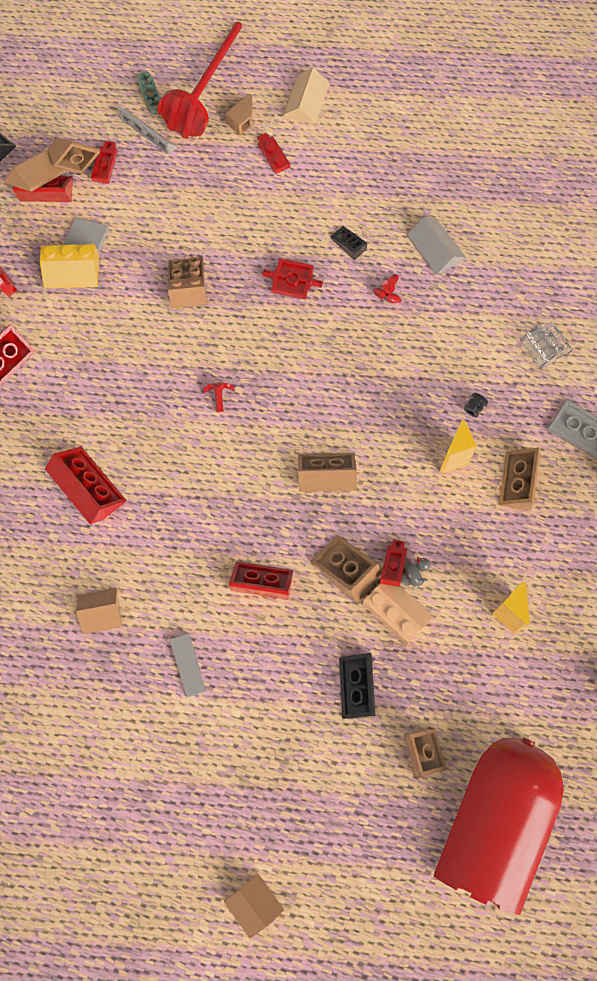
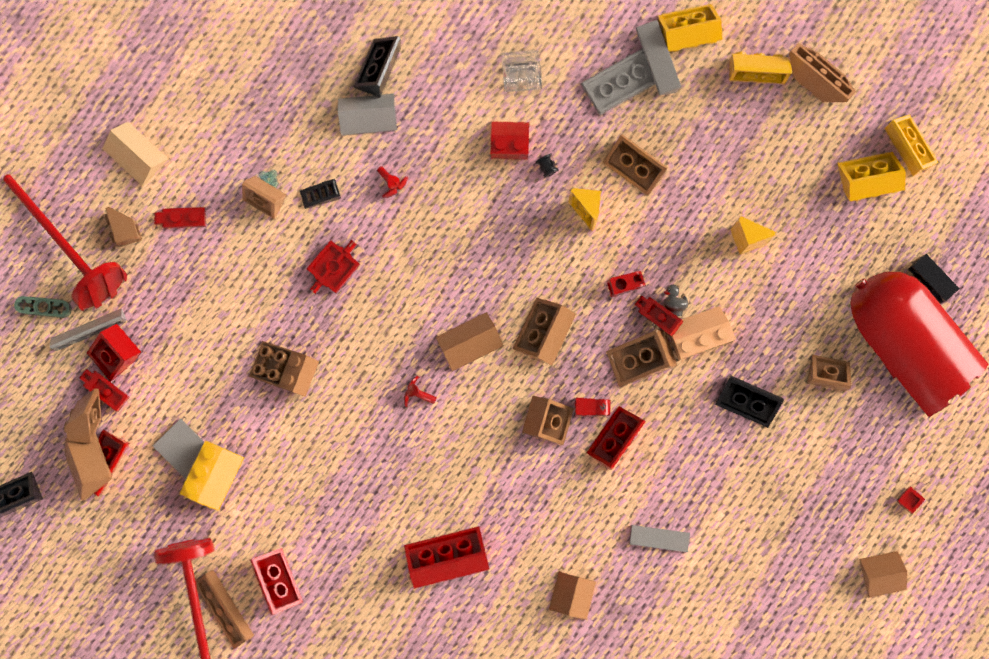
camera: 65 degrees left, 10 degrees up
none -> red slope [87,324,141,382]
none -> medium nougat slope [242,176,287,219]
none -> clear light blue plate [259,170,279,188]
none -> black slope [353,36,401,98]
none -> medium nougat slope [436,312,504,371]
none -> red slope [490,121,529,160]
none -> medium nougat slope [522,396,574,445]
none -> red leg [574,398,611,416]
none -> red leg [606,271,646,298]
none -> red plate [897,486,925,514]
none -> black piece [908,254,960,304]

